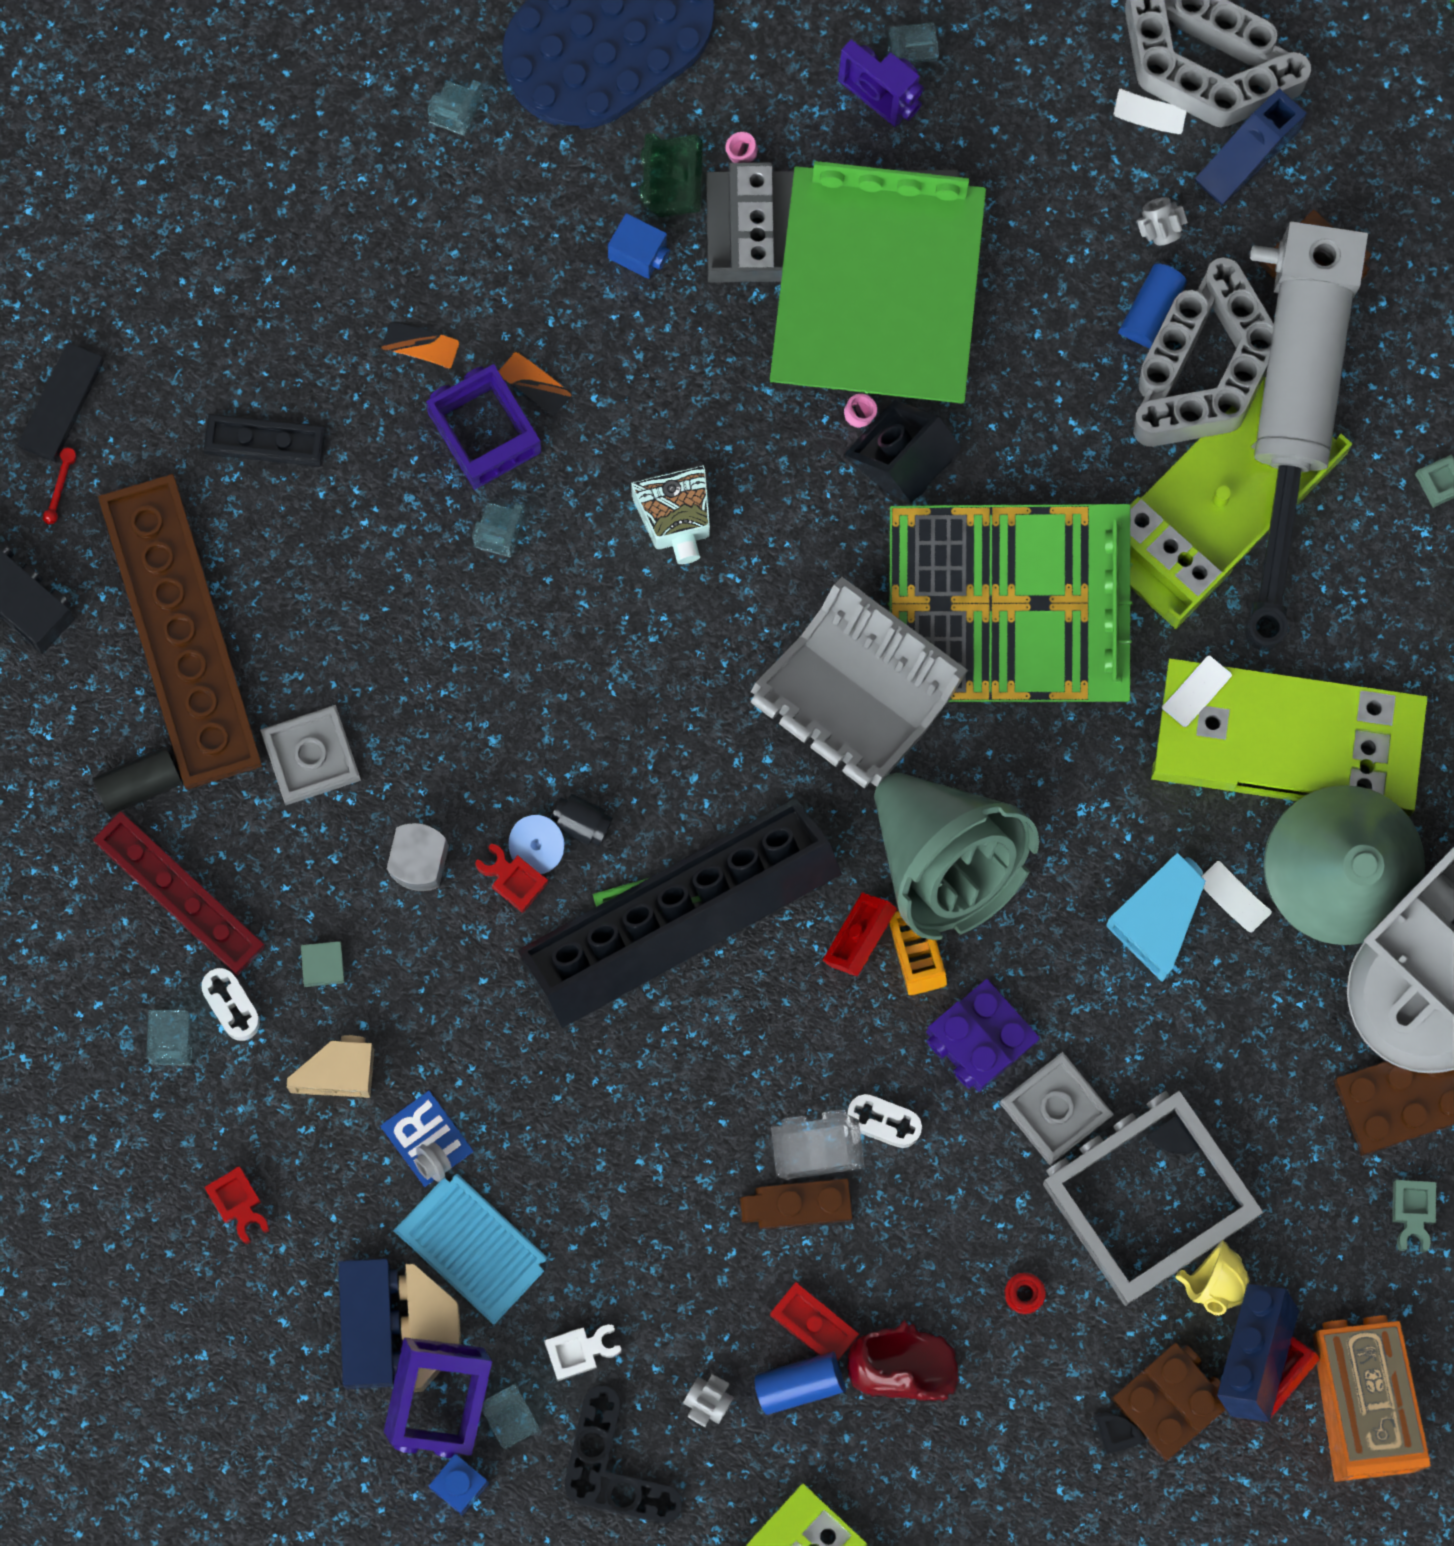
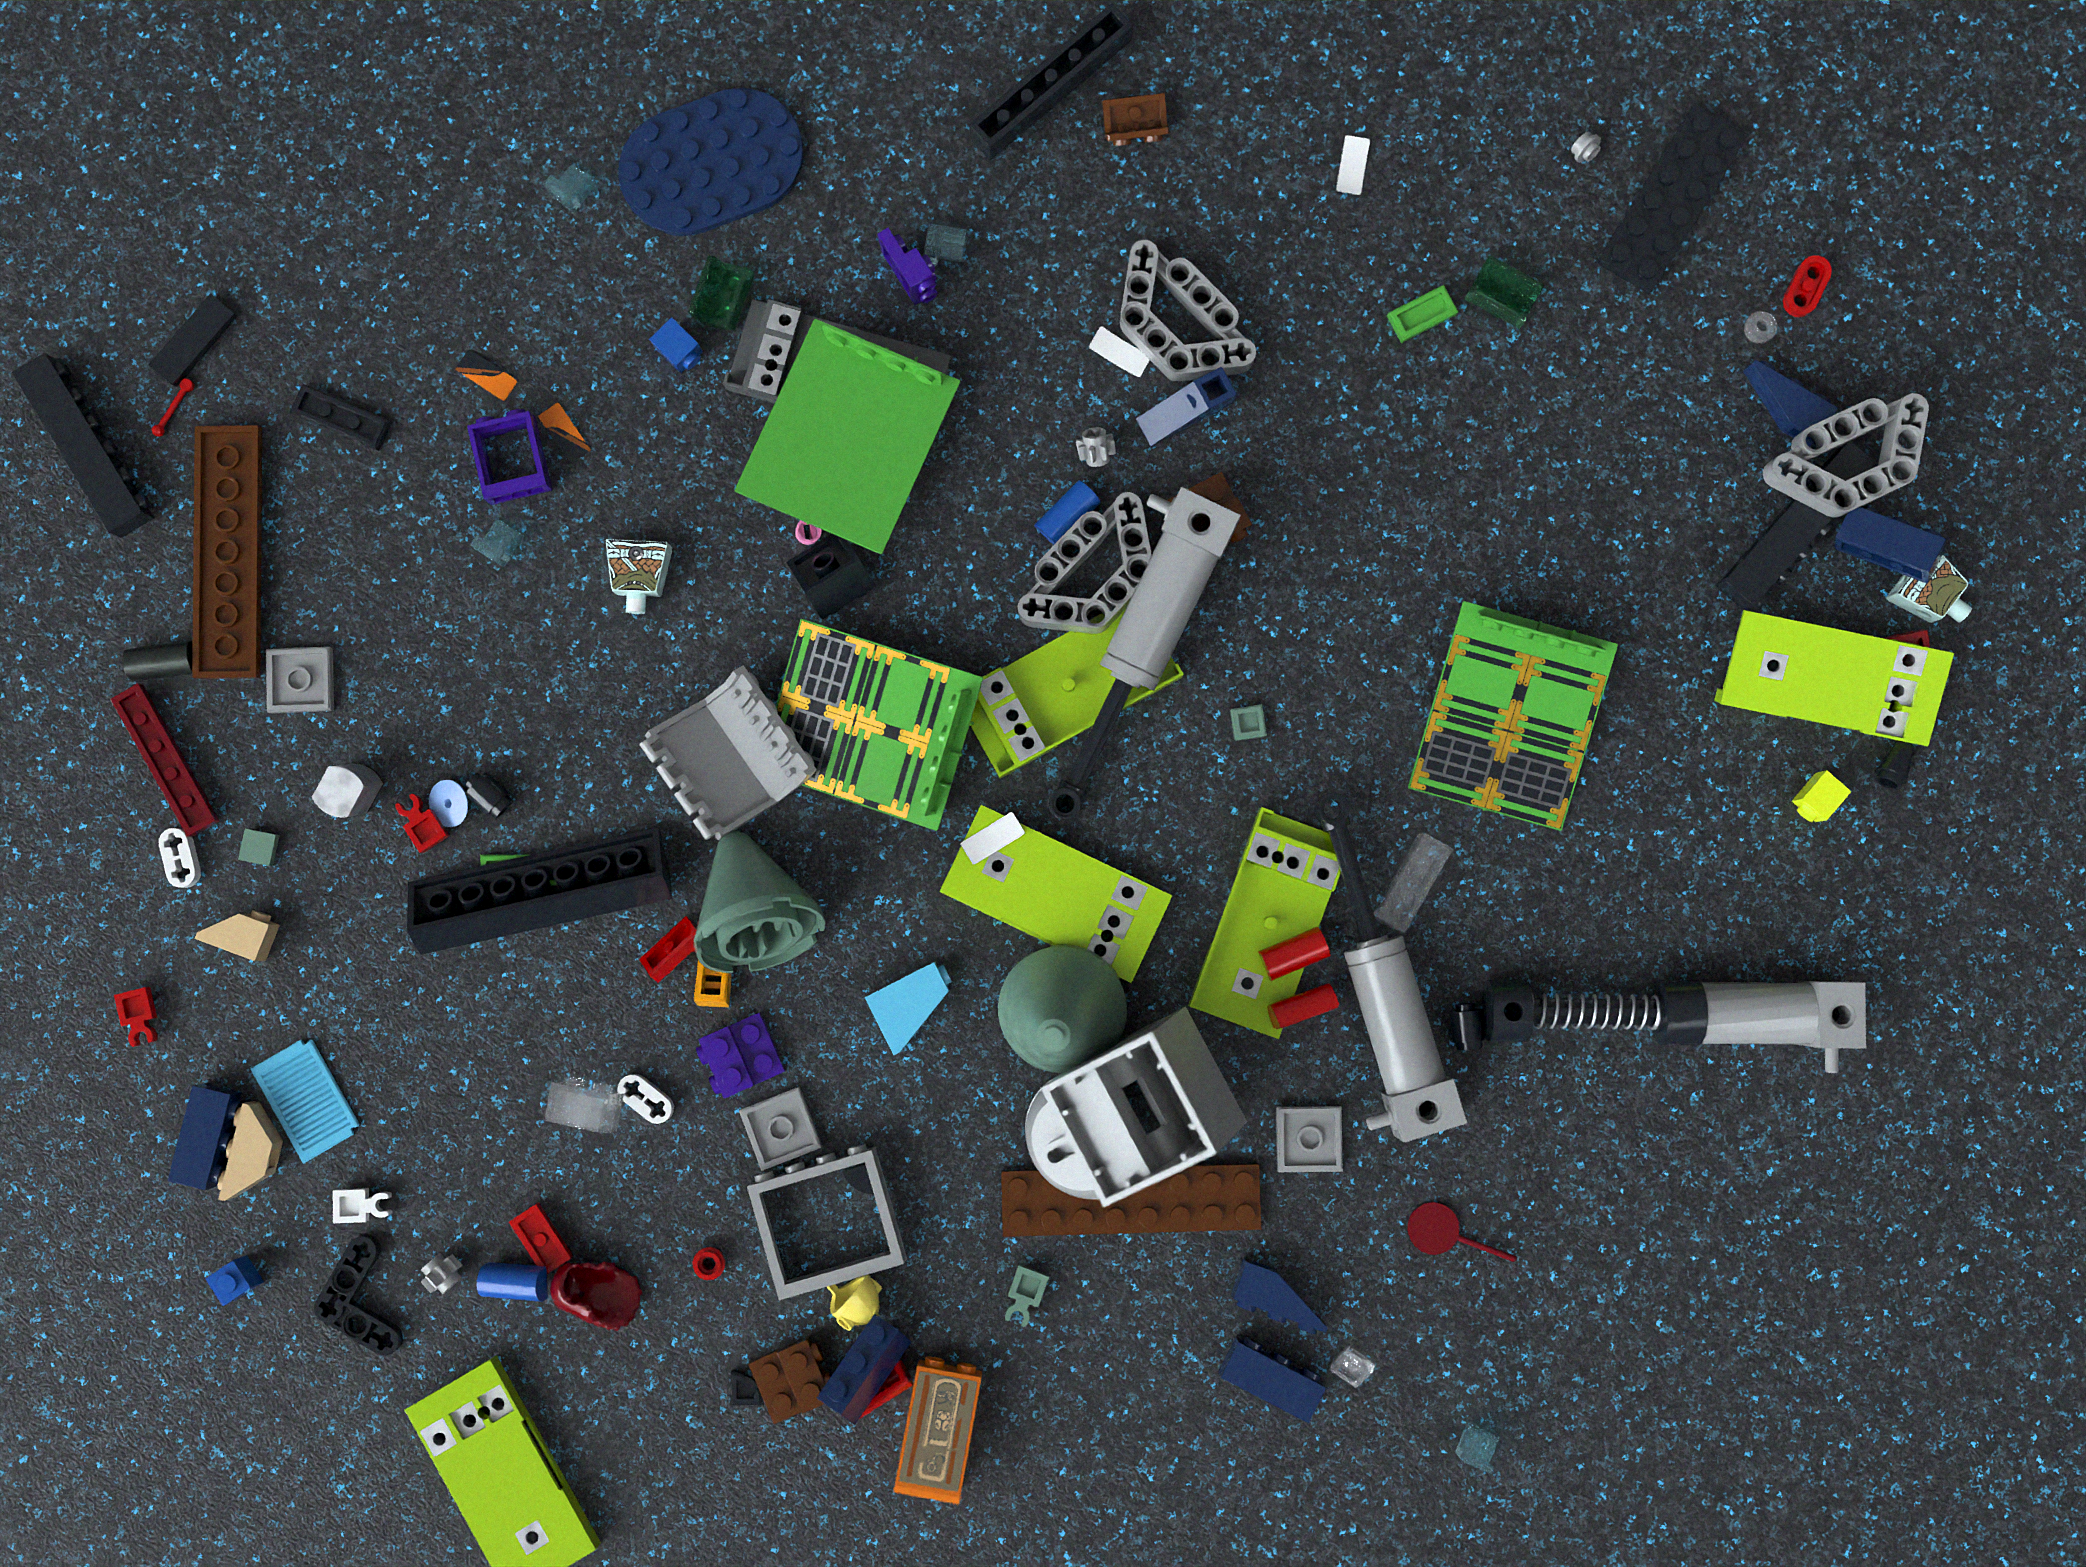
camera: 20 degrees right, 10 degrees up
clear light blue panel [146,1010,192,1065] -> none
blue sticker [380,1091,474,1187] -> none
dark purple window [384,1337,492,1458] -> none
light grey plate [414,1142,451,1182] -> none
clear light blue panel [482,1384,540,1449] -> none
bright pink hinge [726,132,758,163] -> none
reddish brown hinge [740,1179,852,1229] -> none
white sticker [1201,861,1272,933] -> none

